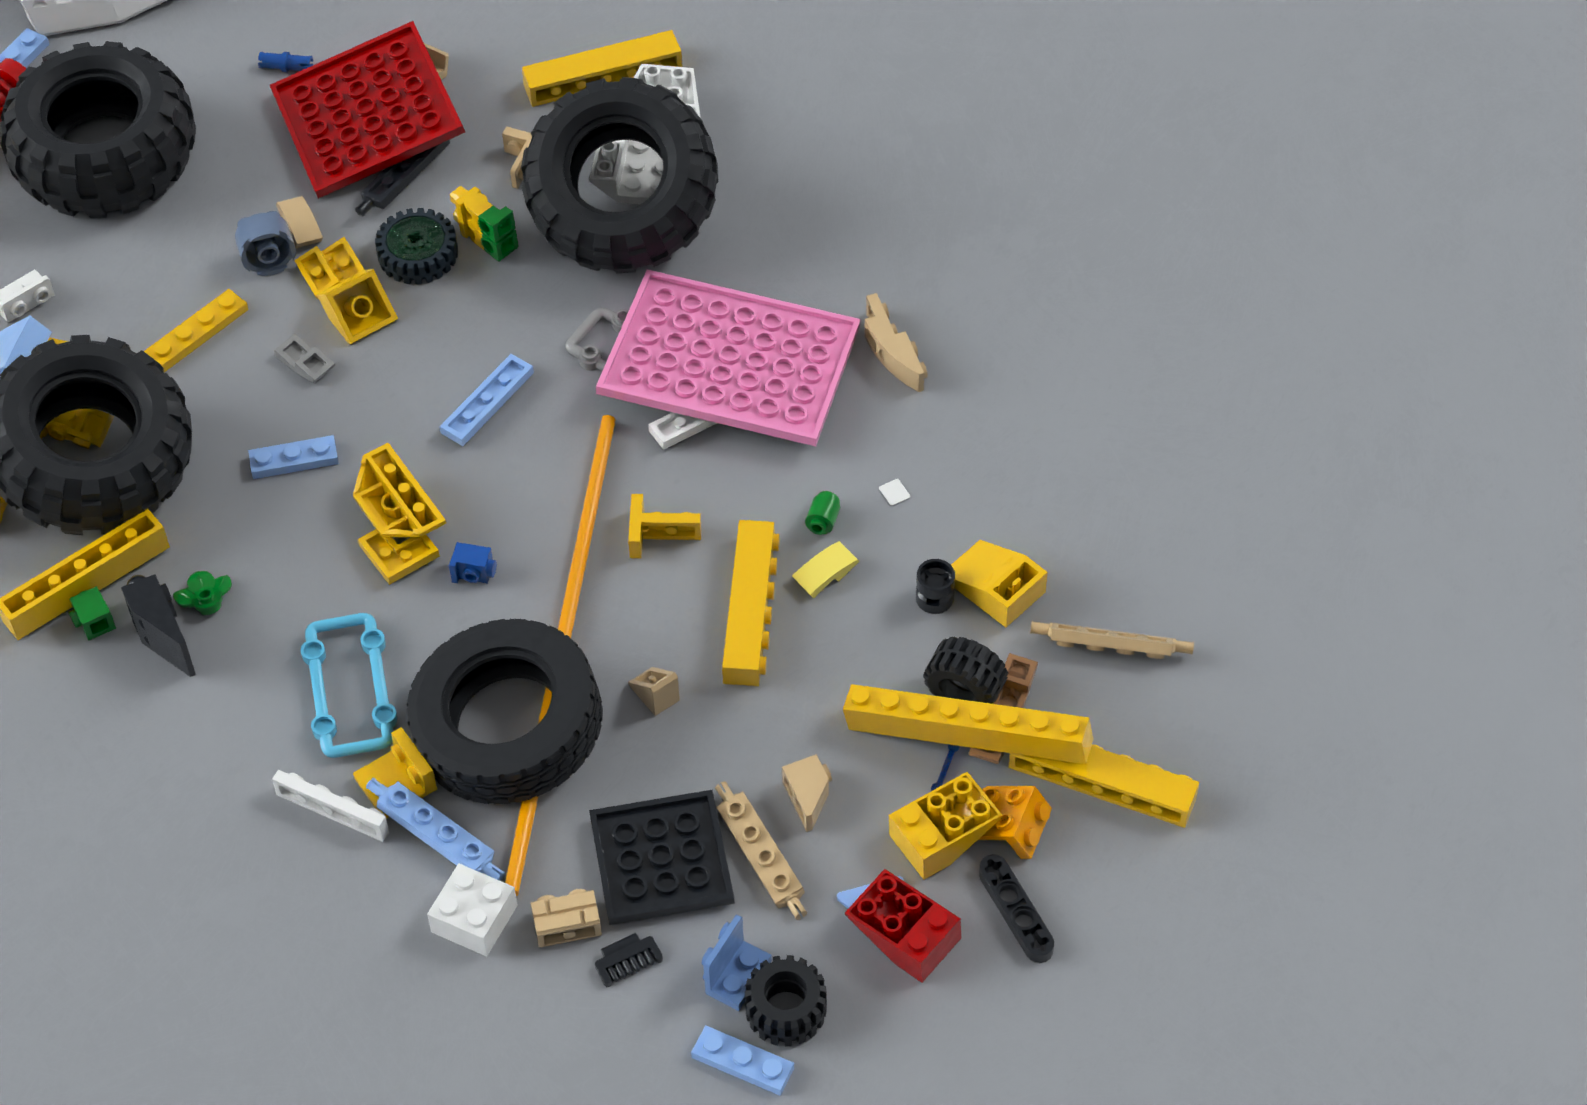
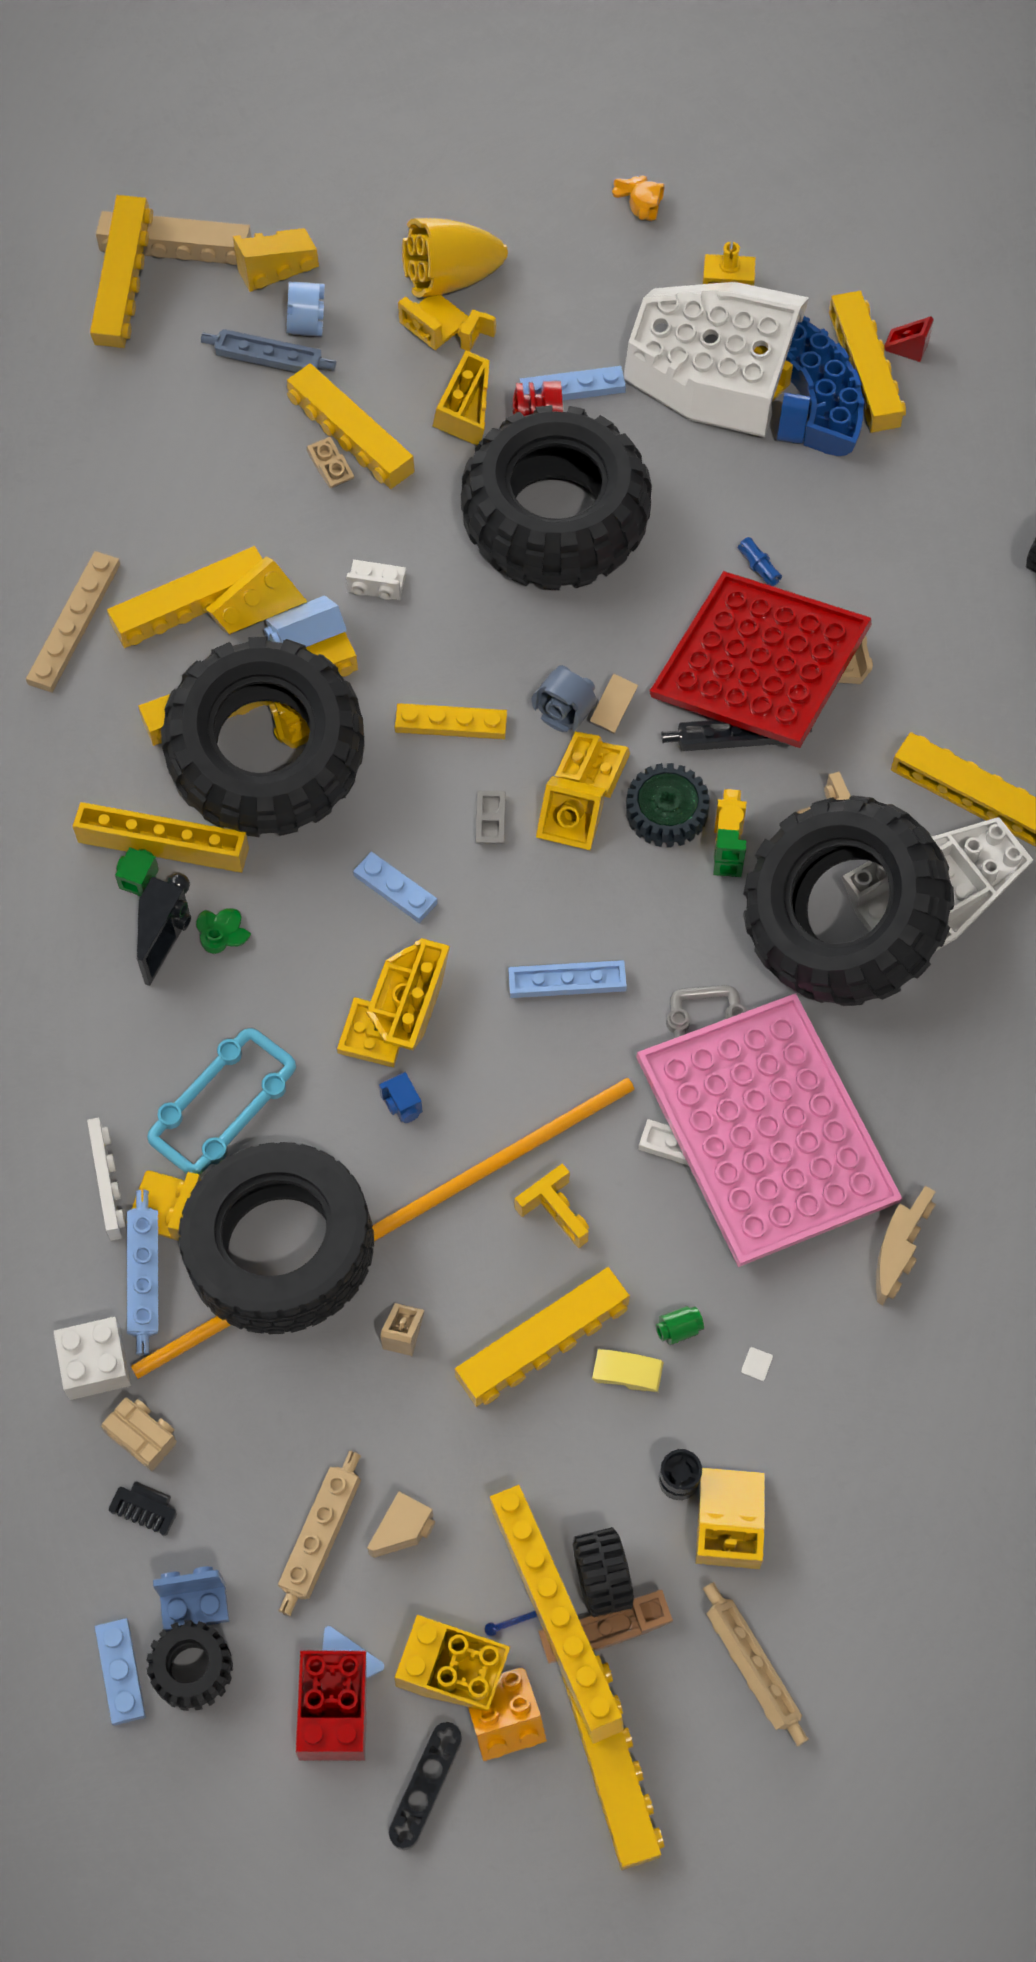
camera: 50 degrees right, 10 degrees up
black plate [589,790,735,925] -> none

